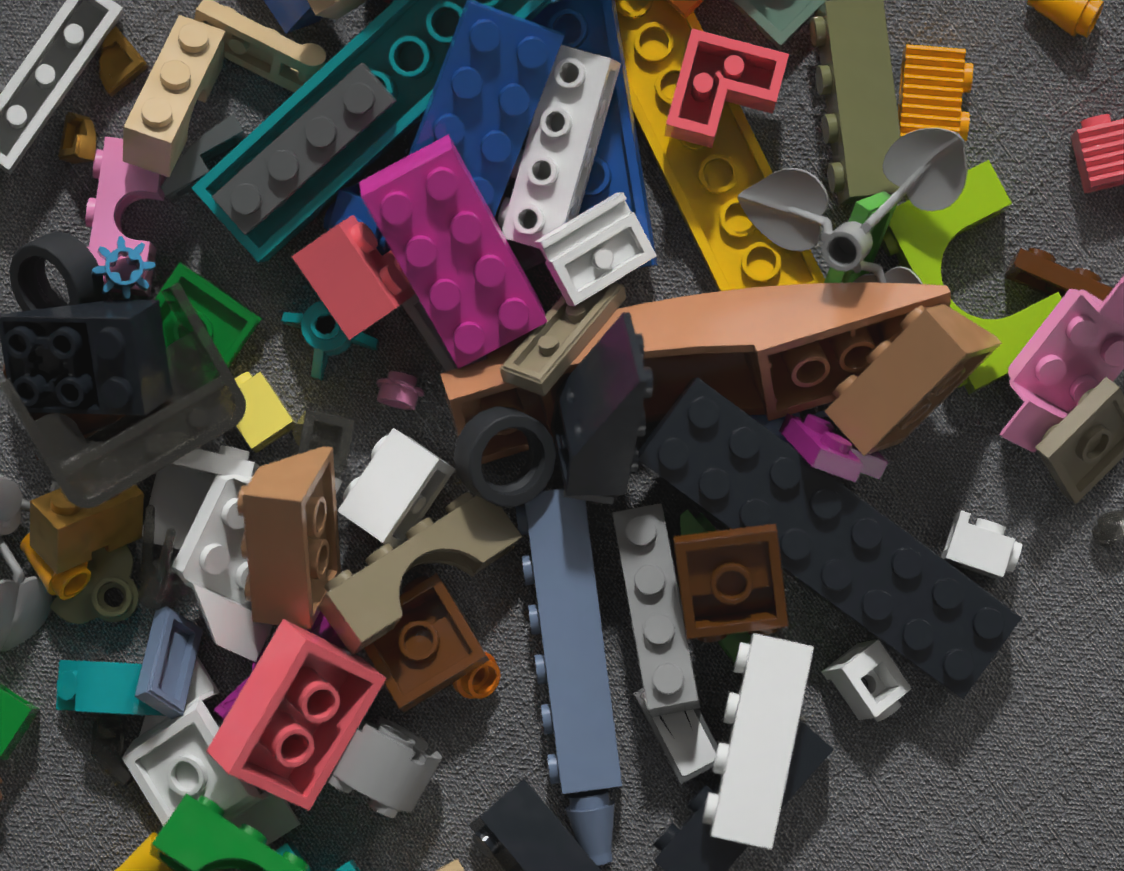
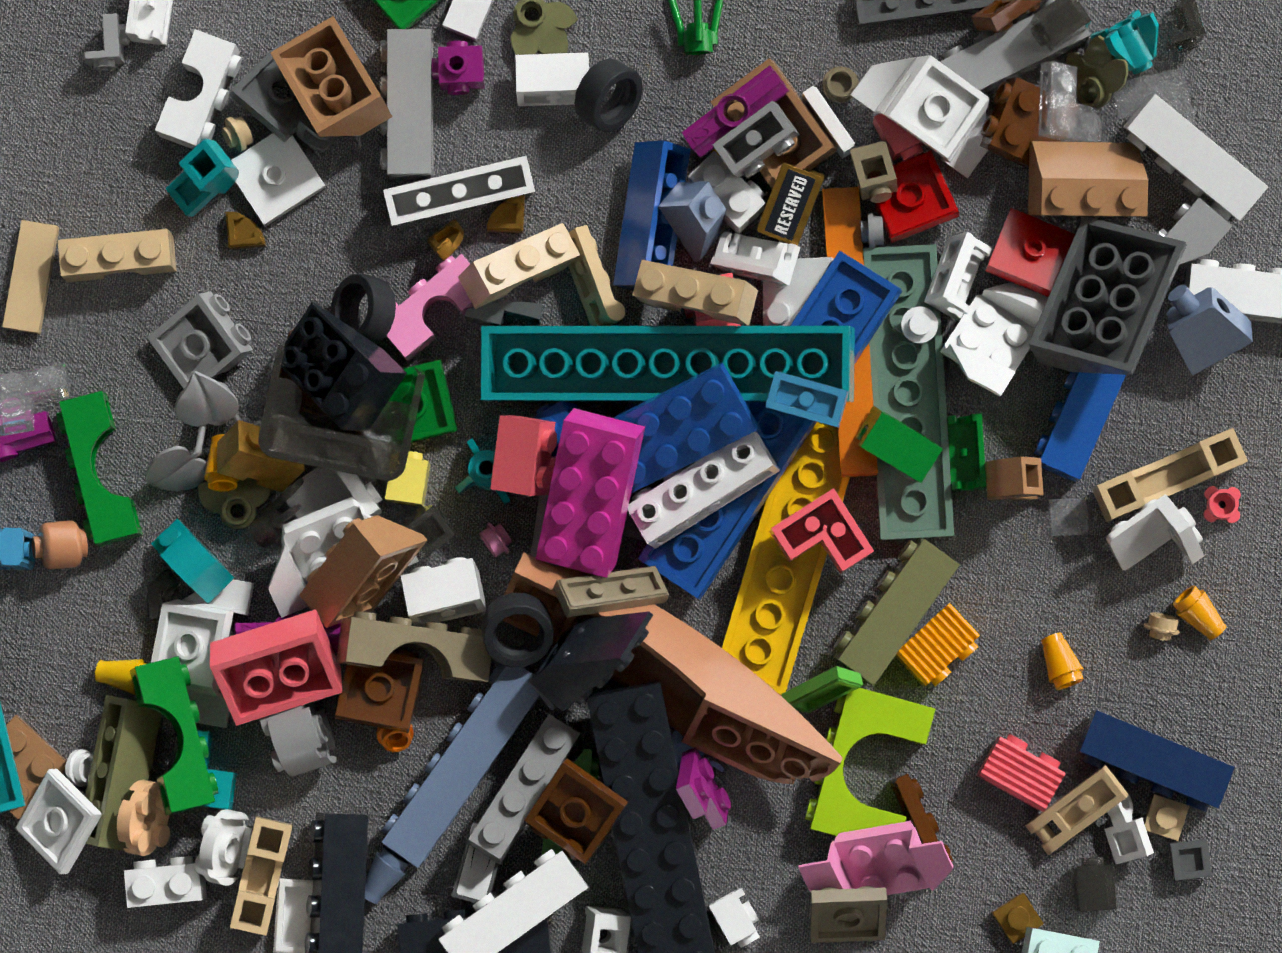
camera: 40 degrees right, 0 degrees up
dark azure gear [92,236,155,300] -> none
sand blue tile [135,606,203,719] -> none
dark grey plate [212,62,397,234] -> none
white plate [534,192,657,306] -> none
light grey plant [738,127,967,284] -> none
medium nougat slope [824,304,1002,456] -> none

